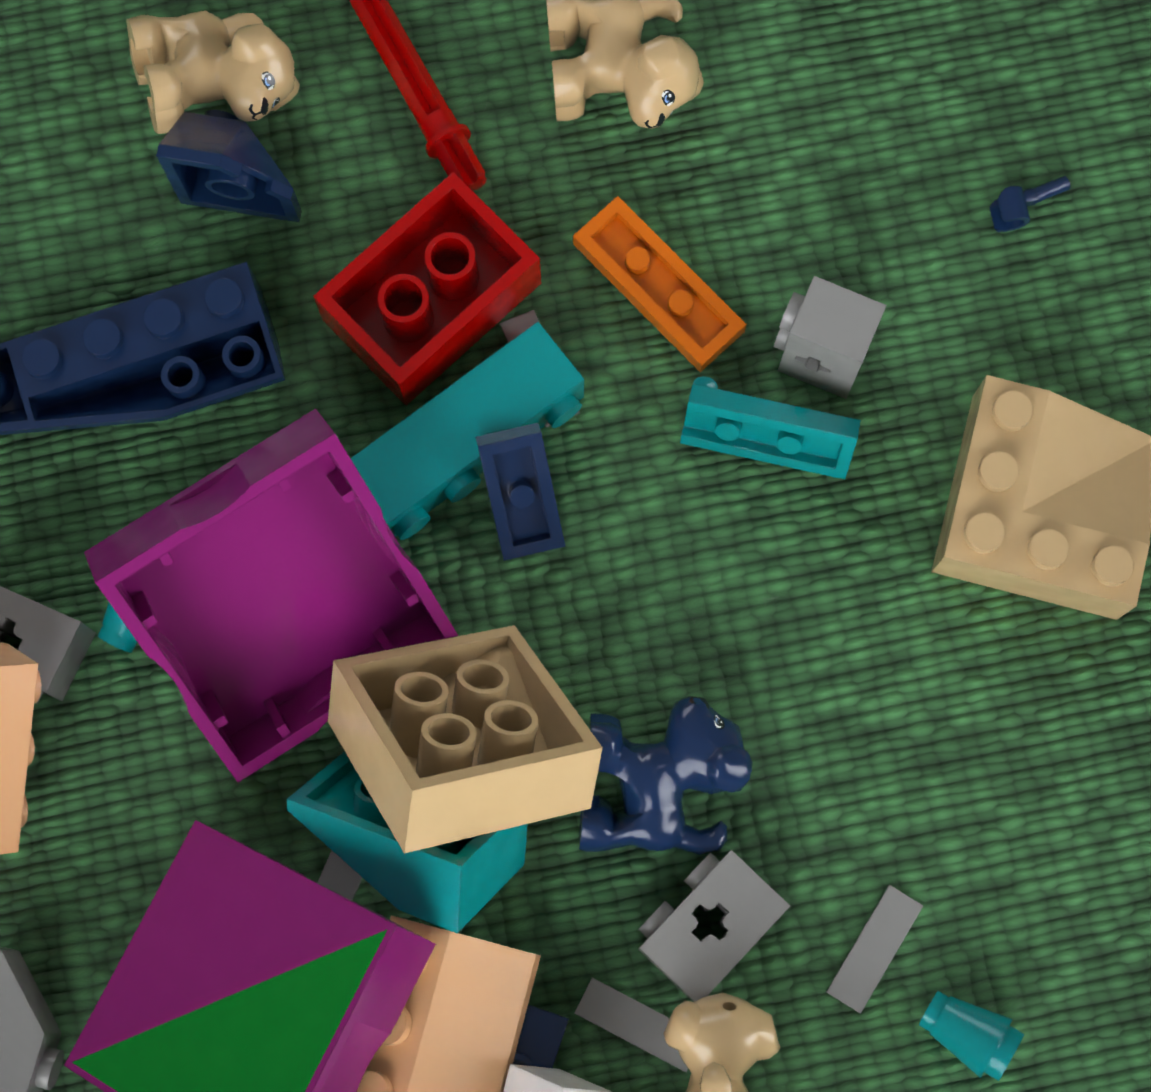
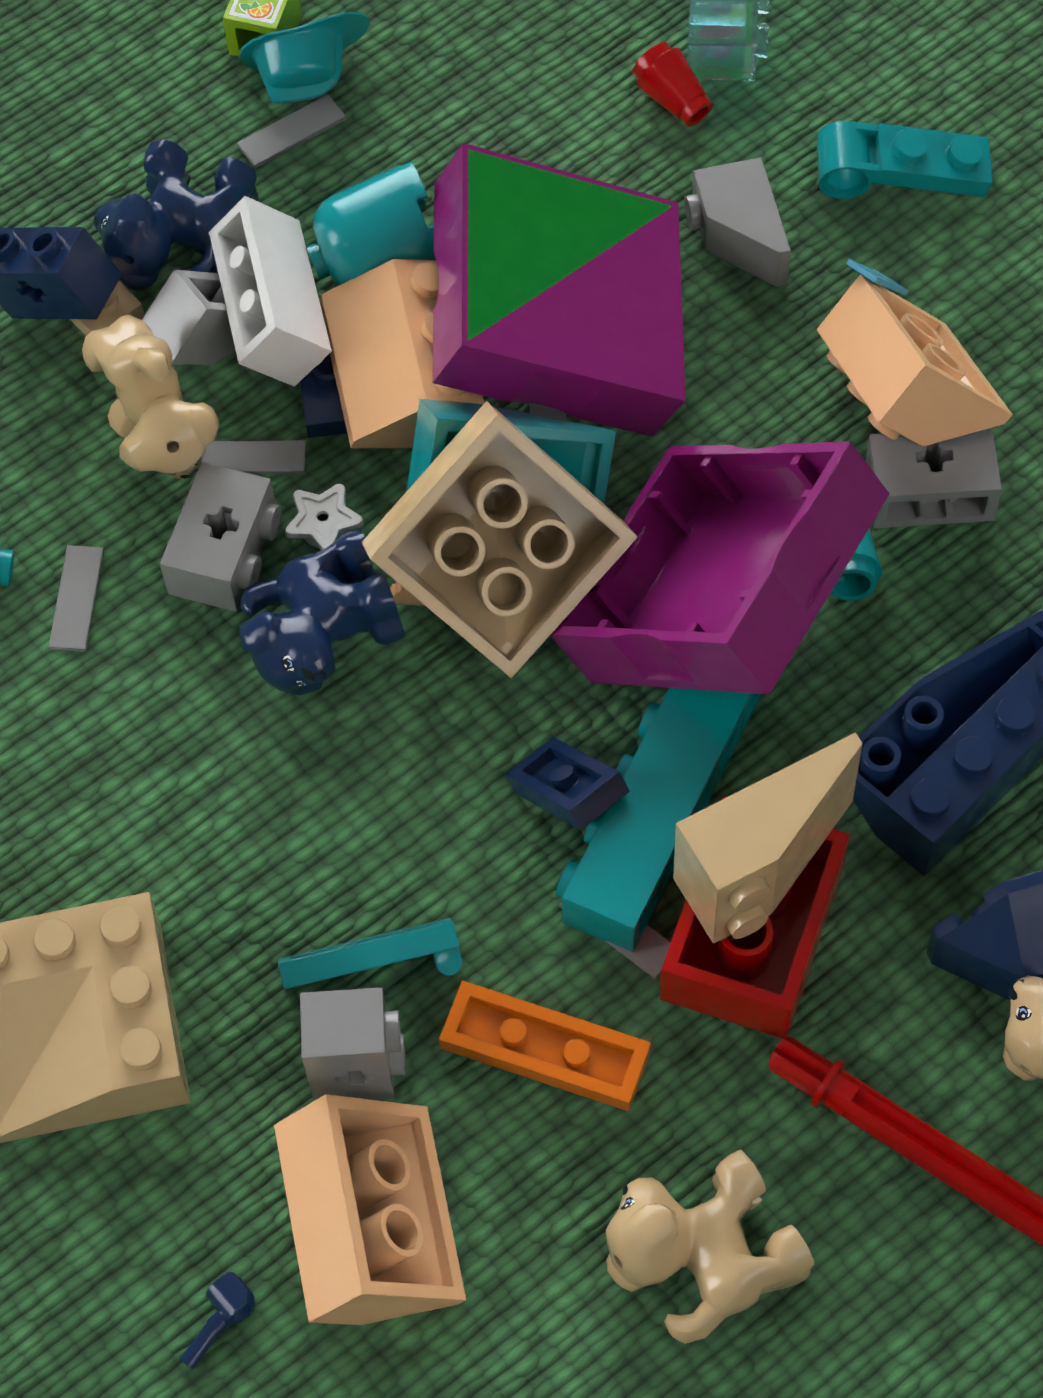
camera: 155 degrees right, 15 degrees down
none -> light nougat slope [274,1094,466,1325]
none -> white plate [285,484,364,550]
none -> tan slope [673,732,863,944]

